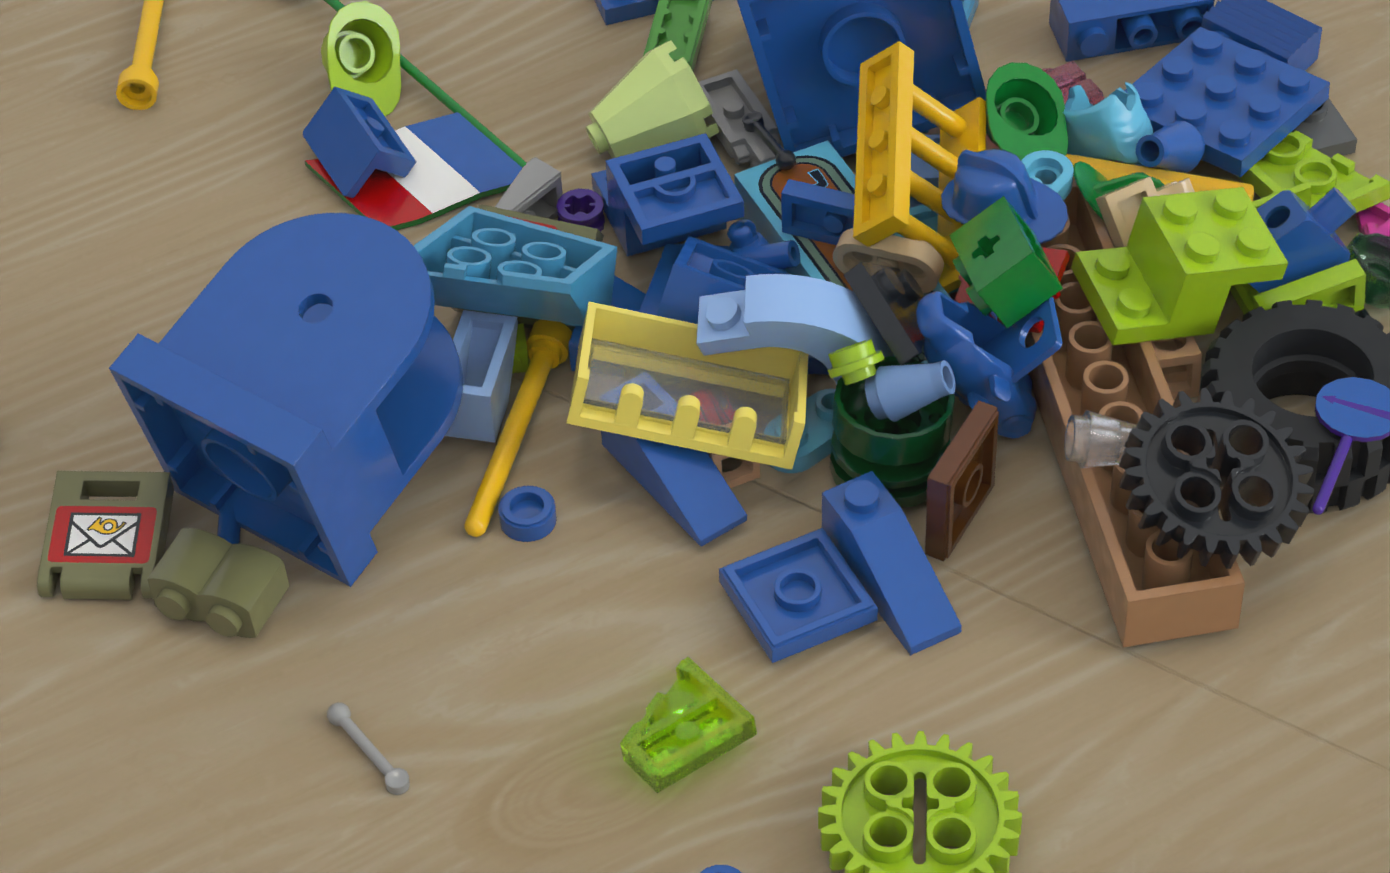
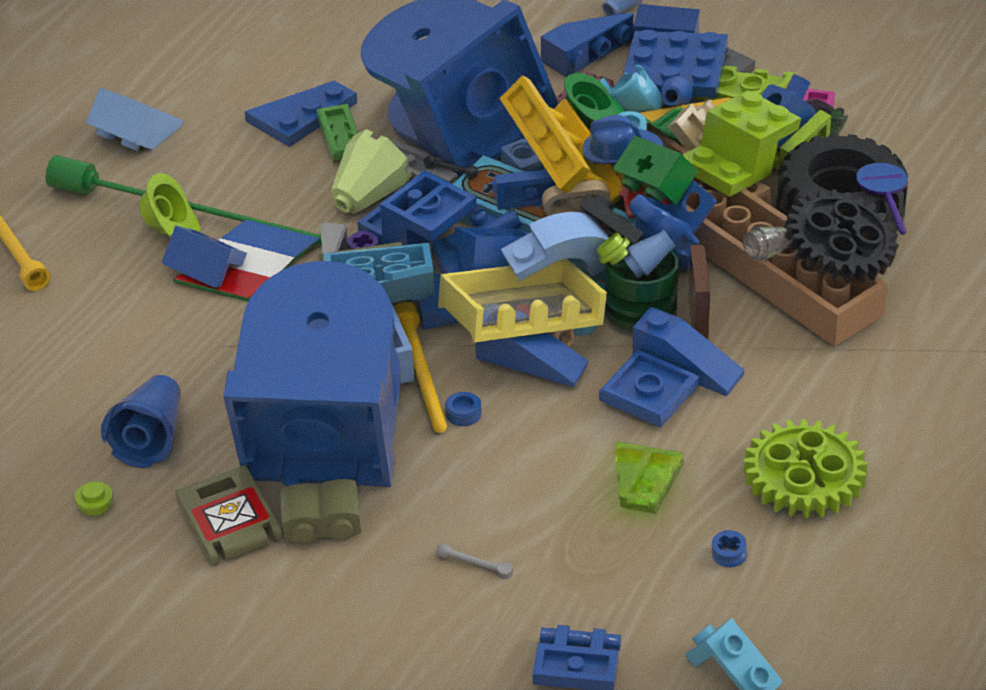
camera: 30 degrees left, 5 degrees down
none -> blue cone [101,375,181,468]

